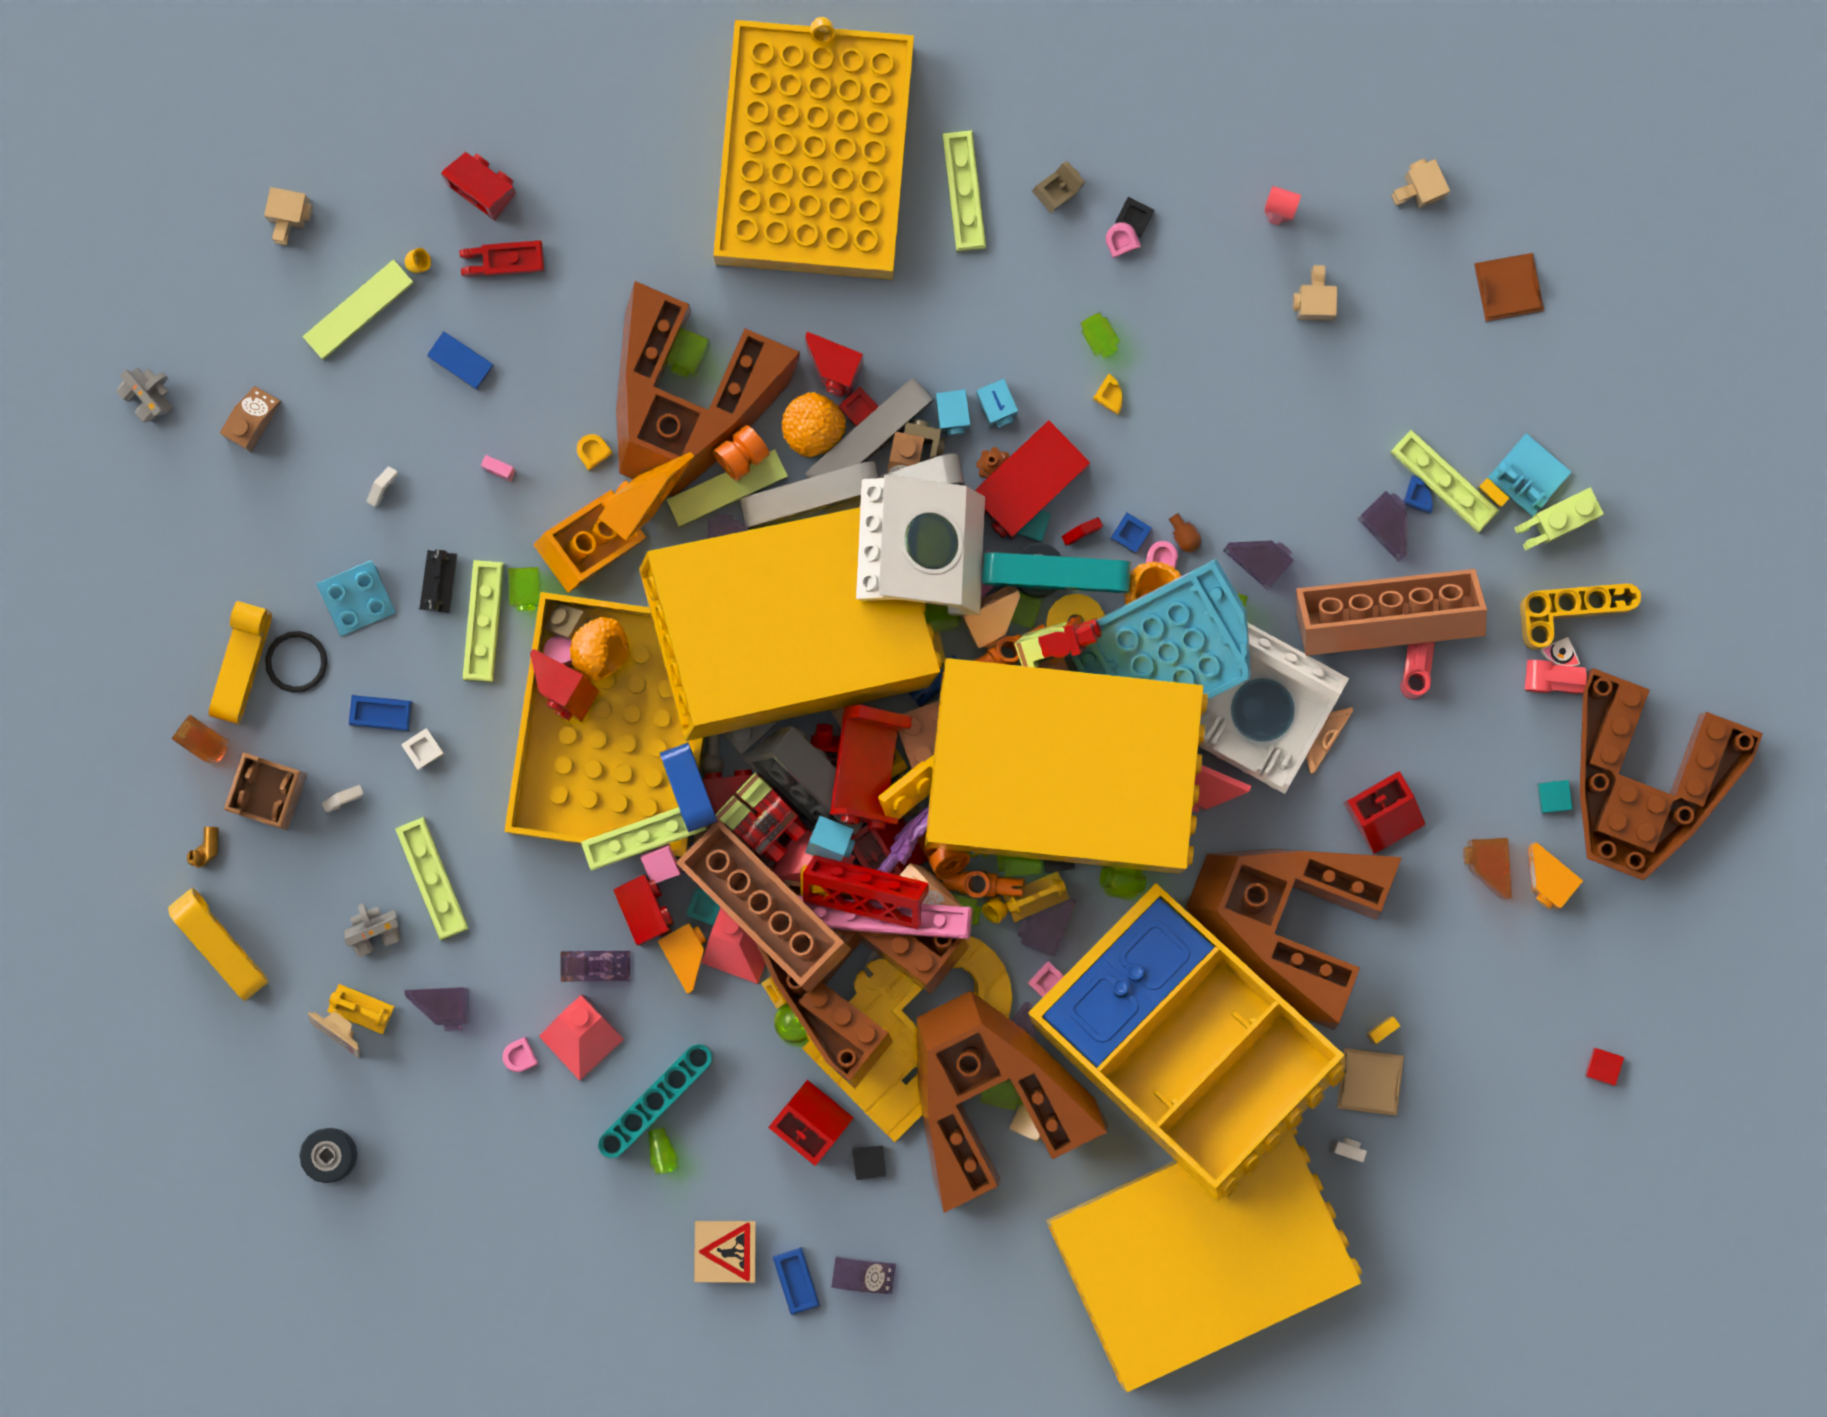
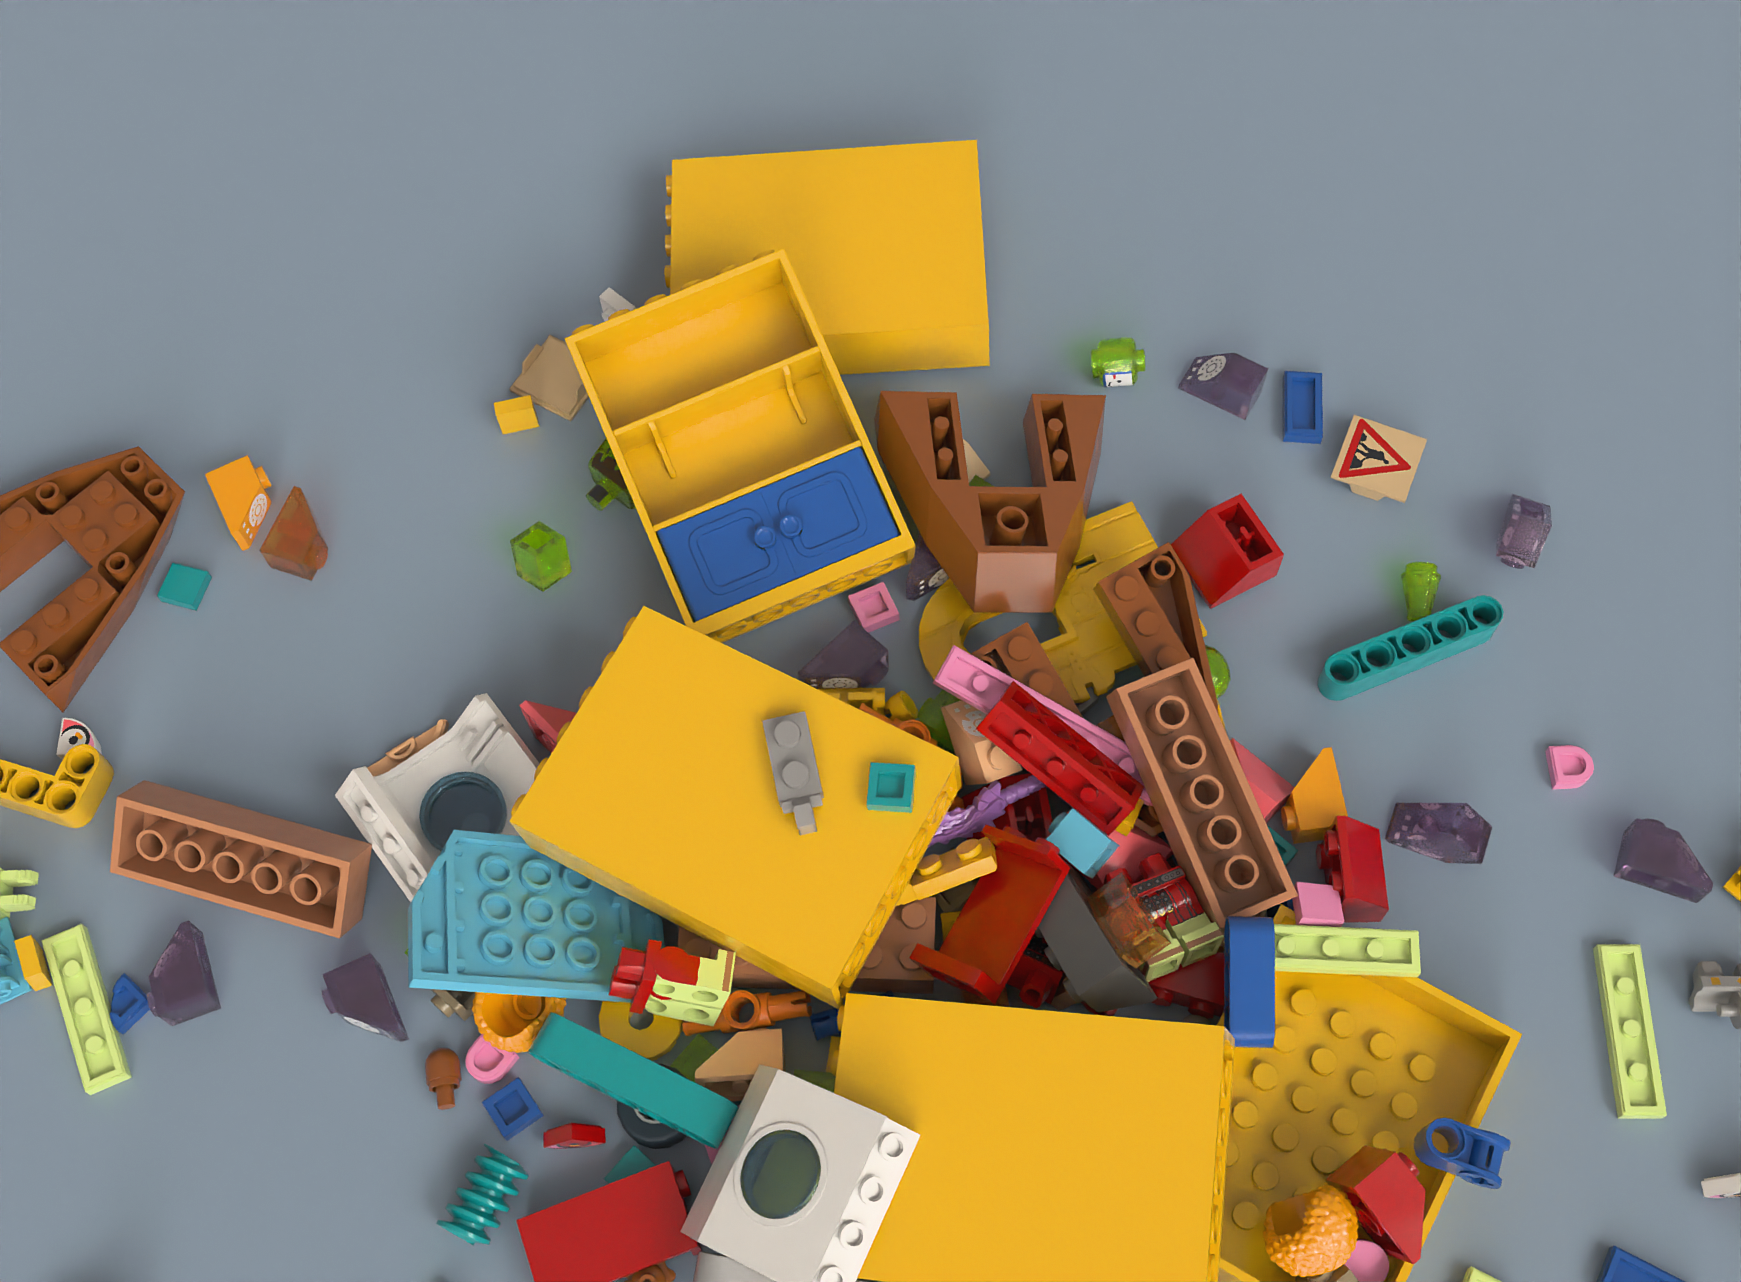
camera: 150 degrees left, 20 degrees down
white plate [401,728,444,770] -> none
coral slope [539,995,624,1081] -> none
black tile [853,1145,886,1180] -> none
dark orange piece [1186,849,1402,1030] -> none
red slope [1343,771,1426,855] -> none
coral piece [1400,642,1435,699] -> none
coral piece [1524,660,1587,694] -> none
red tile [1585,1048,1624,1086] -> none
none -> teal piece [436,1143,529,1246]
none -> clear neon green brick [510,521,572,592]
none -> light grey hinge [762,711,824,835]
none -> teal tile [866,762,916,813]
none -> clear orange slope [1087,872,1171,969]
none -> clear neon green head [1091,337,1146,387]
none -> blue piece [1414,1118,1511,1189]
none -> clear purple slope [1496,494,1552,569]

